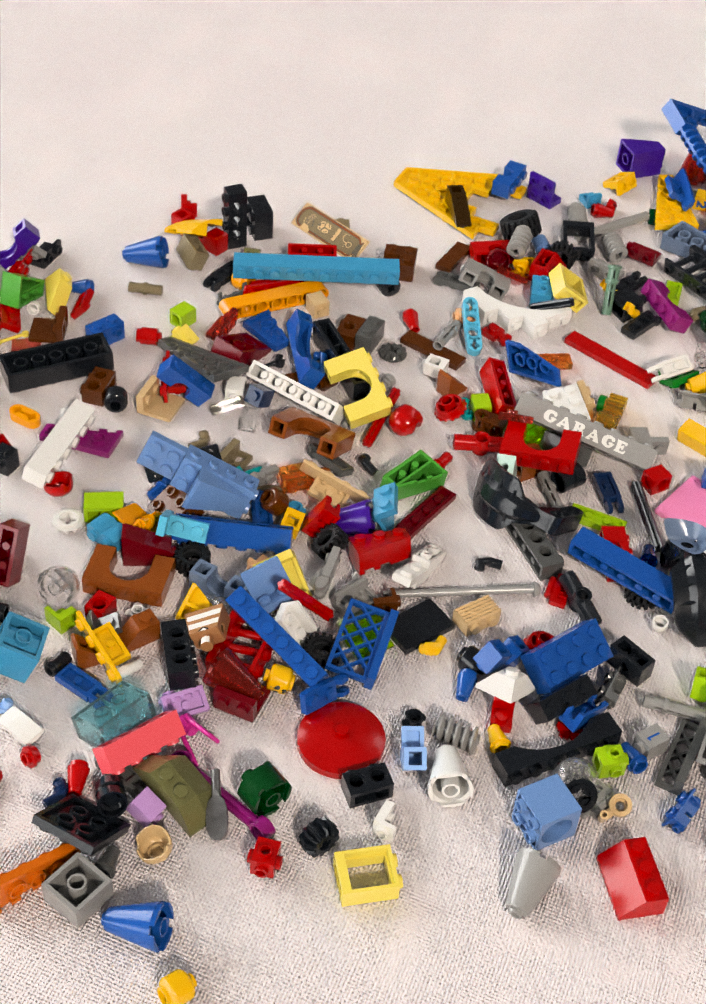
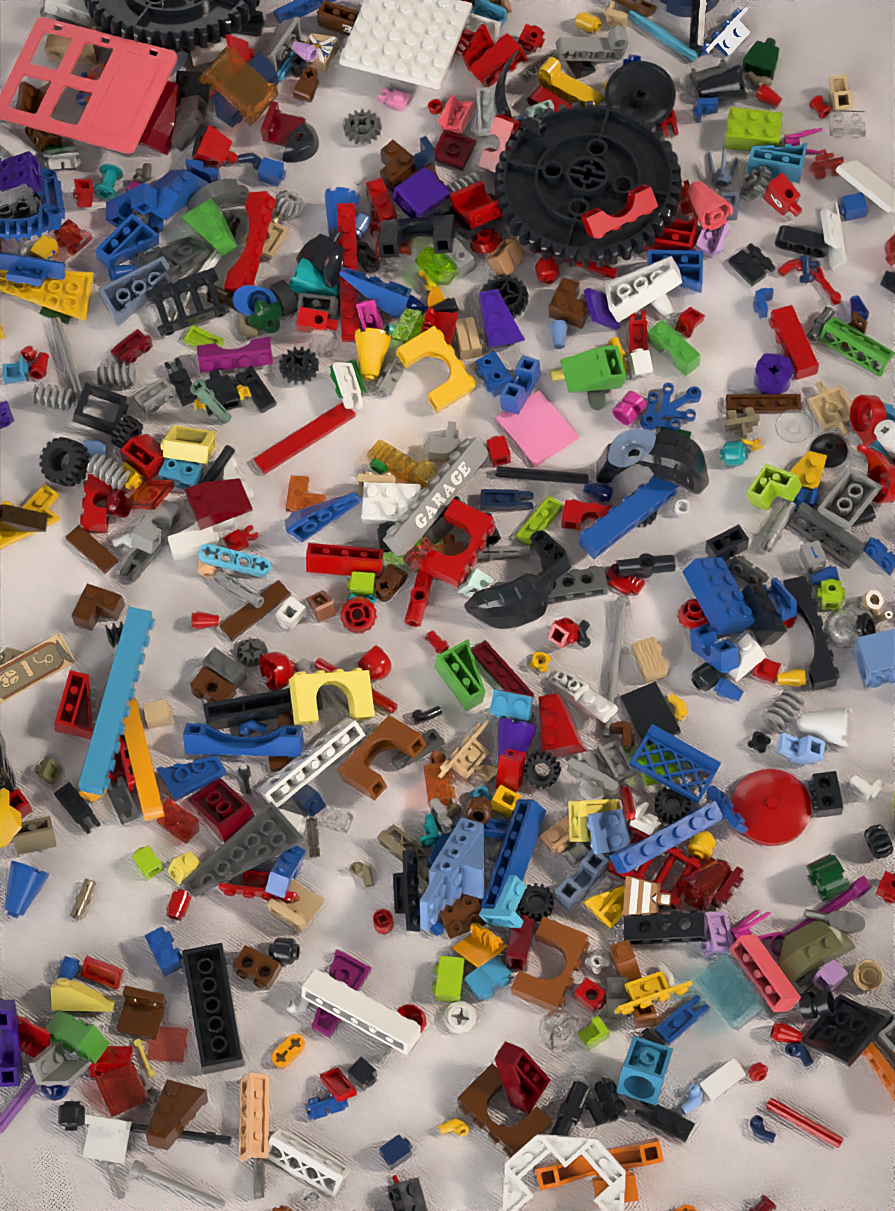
camera: 70 degrees left, 20 degrees up
none -> dark red slope [185,478,253,530]
none -> red cylinder [259,651,295,691]
none -> black gear [279,346,319,385]
none -> yellow plate [529,652,551,672]
none -> red brick [547,617,580,648]

